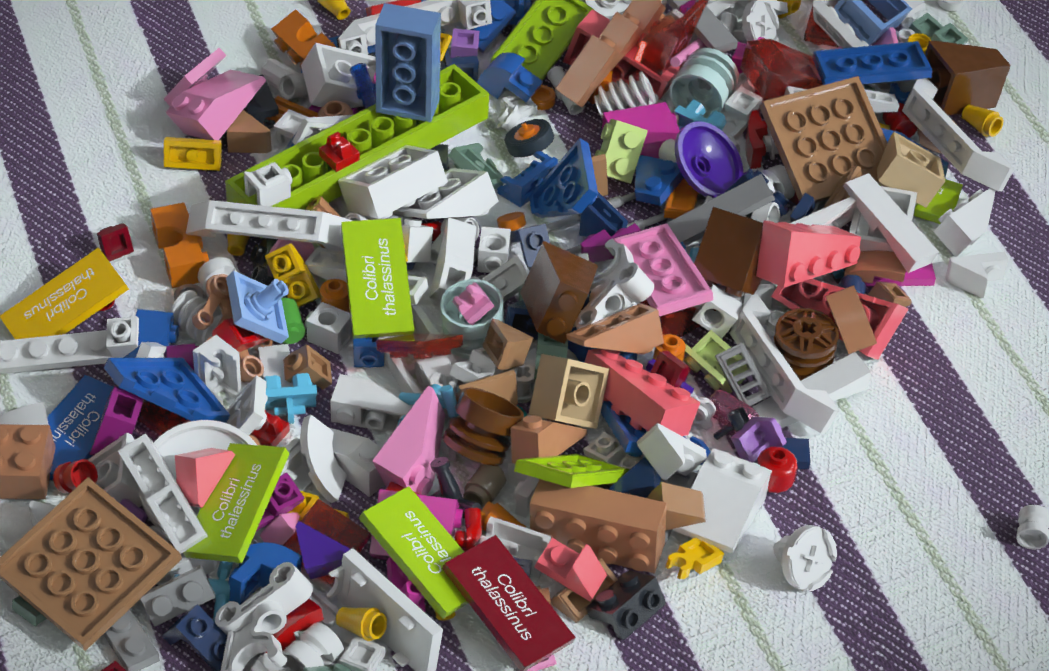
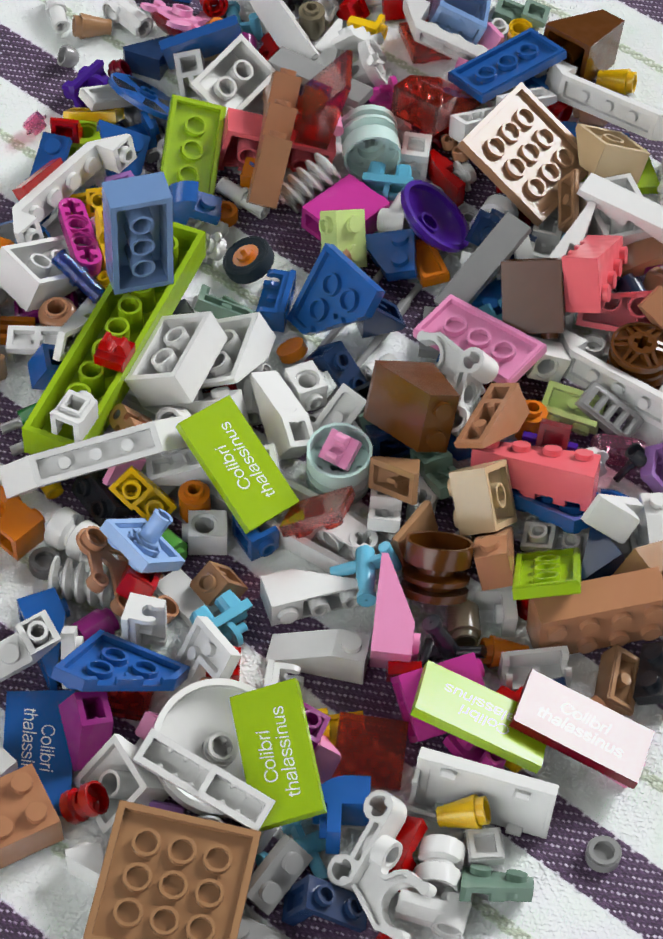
camera: 30 degrees left, 5 degrees up
coral slope [175,448,235,508] -> none
dark purple slope [295,521,351,580] -> none
white tile [300,415,347,503] -> none
red arm [454,508,482,550] -> none
coral slope [534,538,607,602] -> none
magenta slope [580,223,641,263] -> none
dark blue tile [790,193,815,223] -> none

